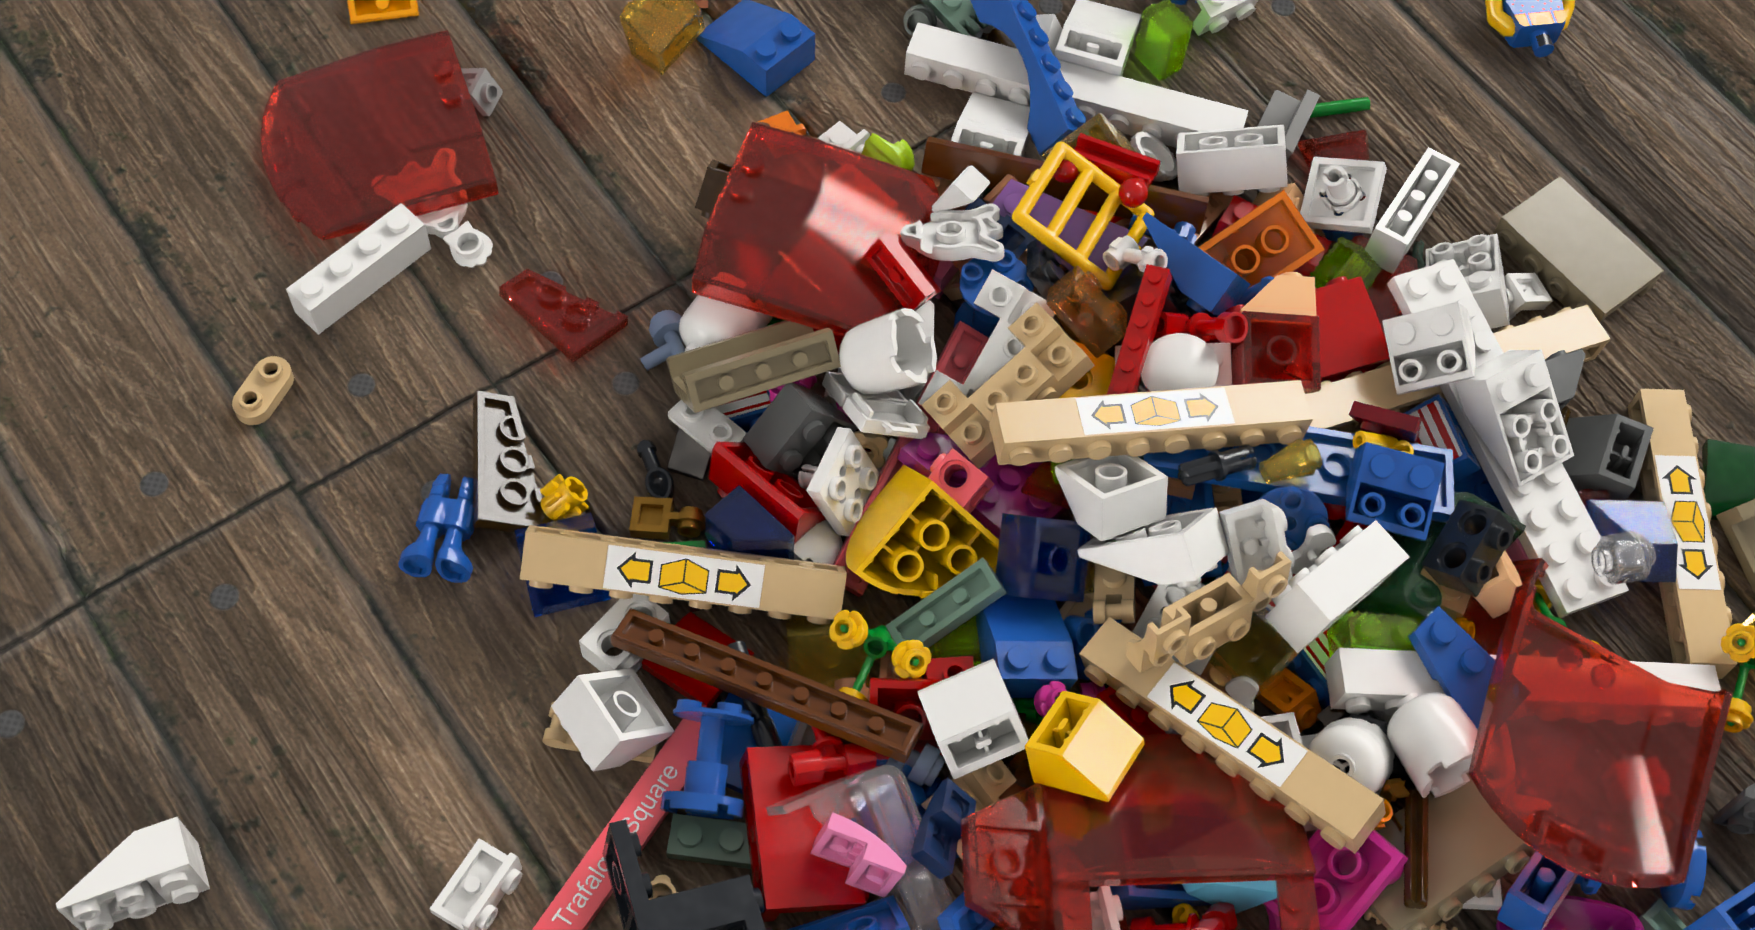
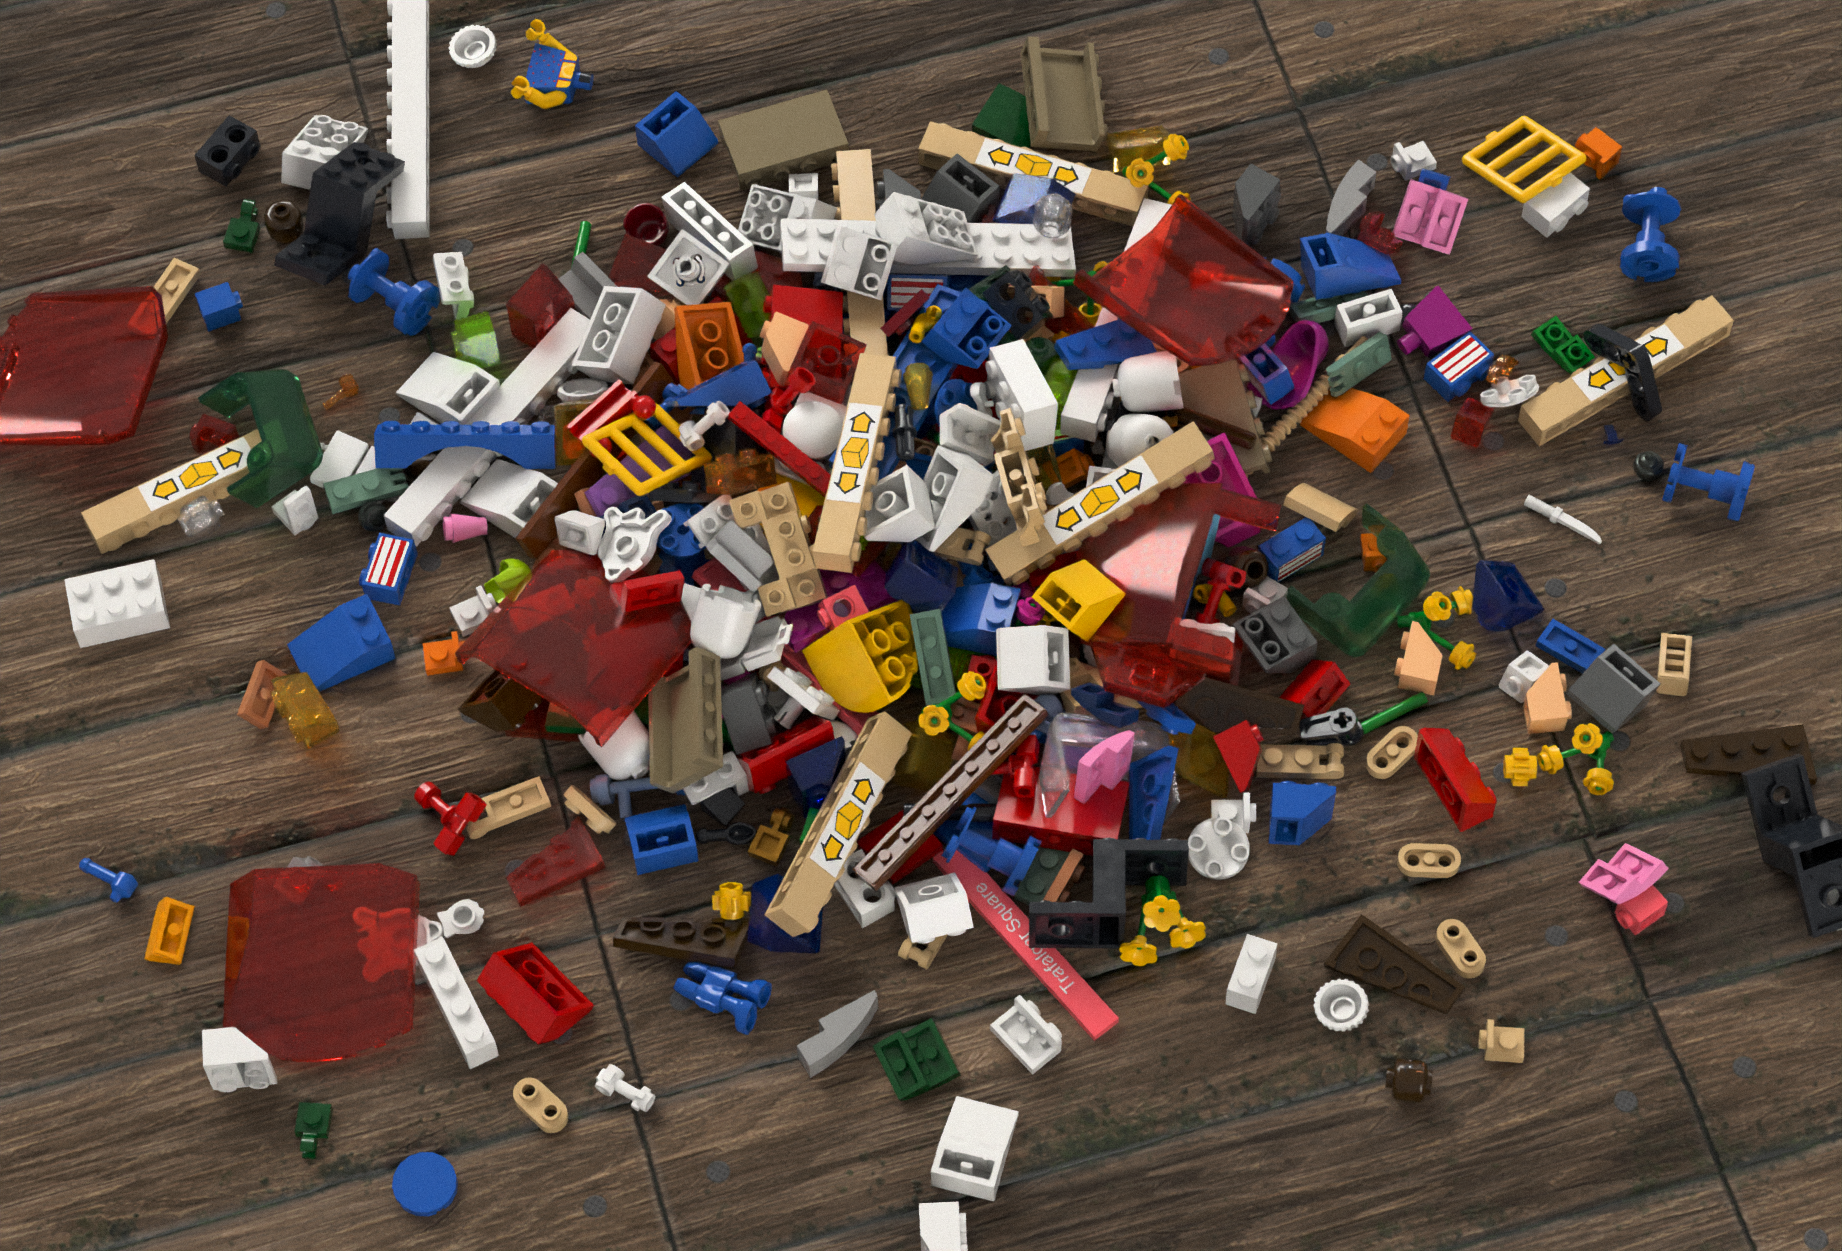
camera: 65 degrees left, 0 degrees up
none -> white slope [202,1027,277,1092]
none -> dark green plate [294,1102,333,1159]
none -> brick [359,533,418,606]
none -> blue tile [392,1152,458,1216]
none -> red bar [414,781,487,856]
none -> bright pink cone [443,513,487,543]
none -> tan plate [466,776,551,839]
none -> red slope [476,942,595,1045]
none -> clear red slope [506,263,575,349]
none -> tan plate [563,785,617,834]
none -> white bar [595,1064,655,1112]
none -> dark red hair [623,203,669,251]
none -> blue slope [624,804,699,875]
none -> blue slope [635,91,718,178]
none -> light grey panel [706,520,774,593]
none -> light grey slope [797,990,878,1078]
none -> dark green slope [873,1018,961,1101]
none -> white slope [931,1096,1019,1201]
none -> nougat plate [1043,848,1086,902]

